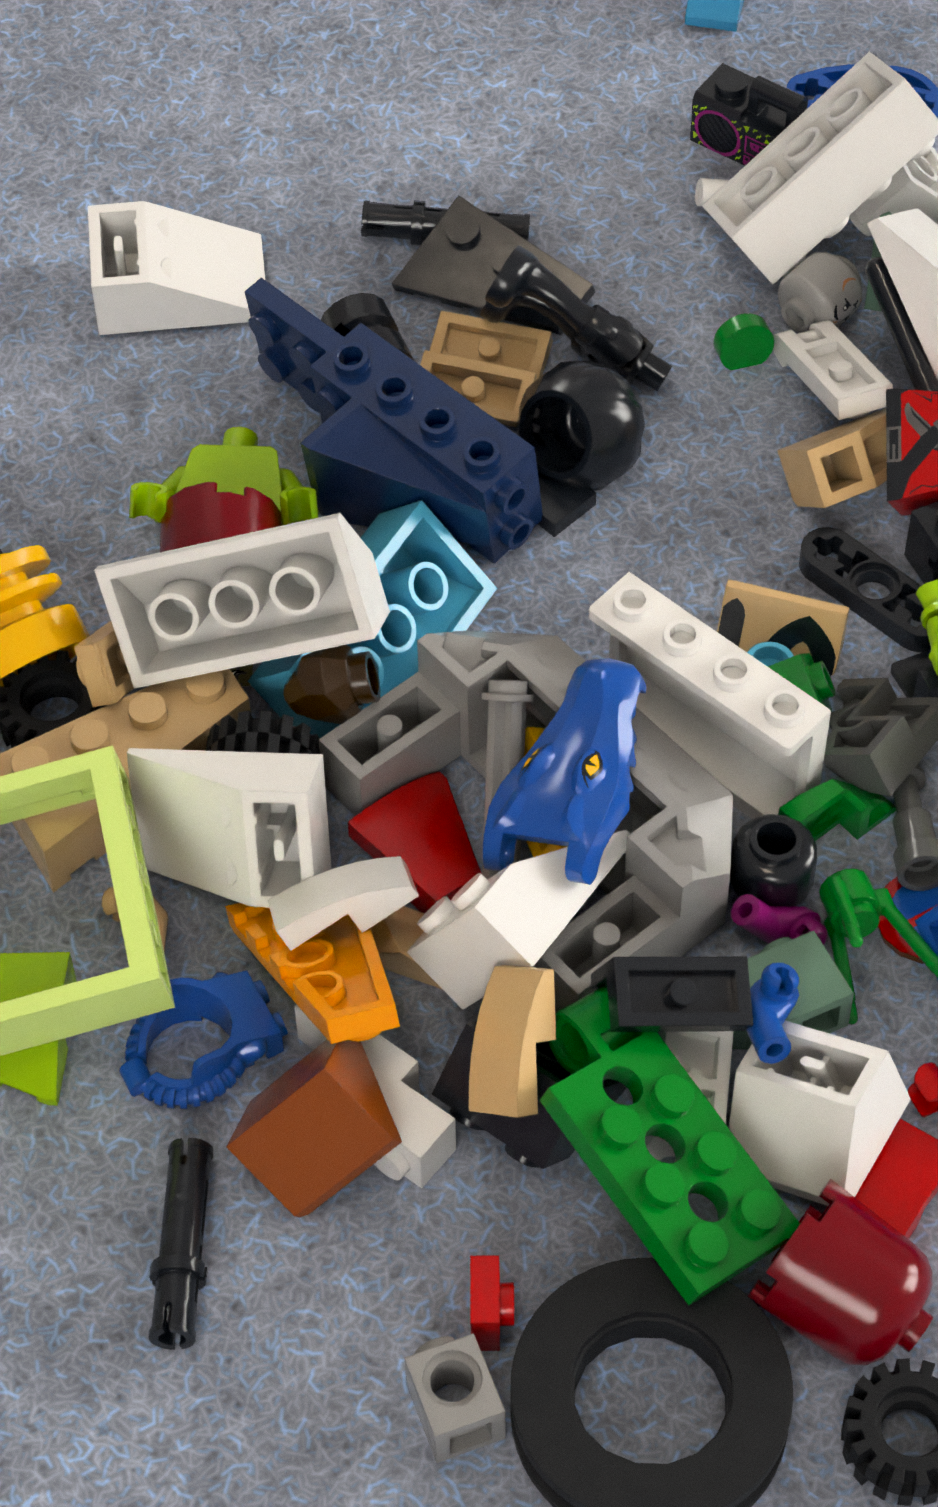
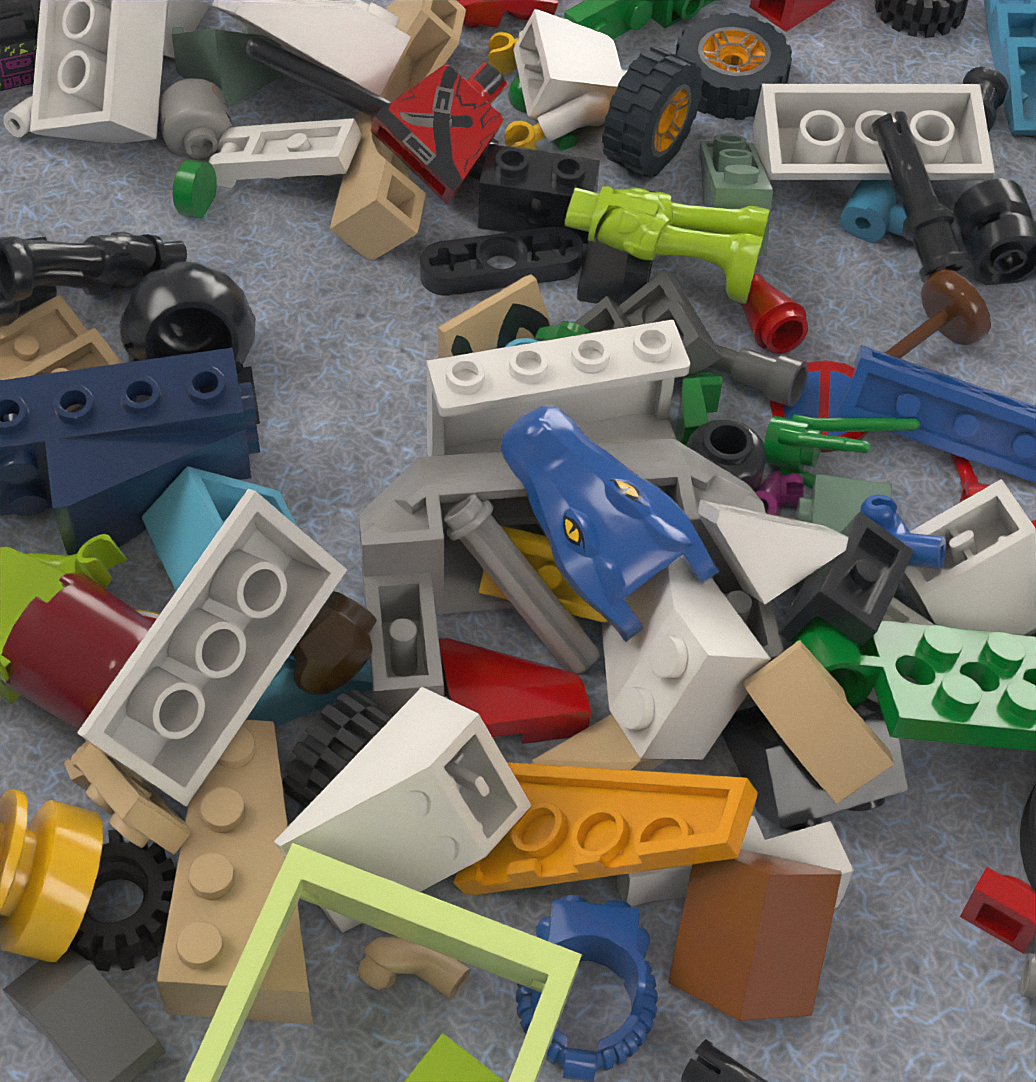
camera: 60 degrees left, 0 degrees up
white slope [267,856,419,951] -> none
none -> white slope [697,500,849,604]

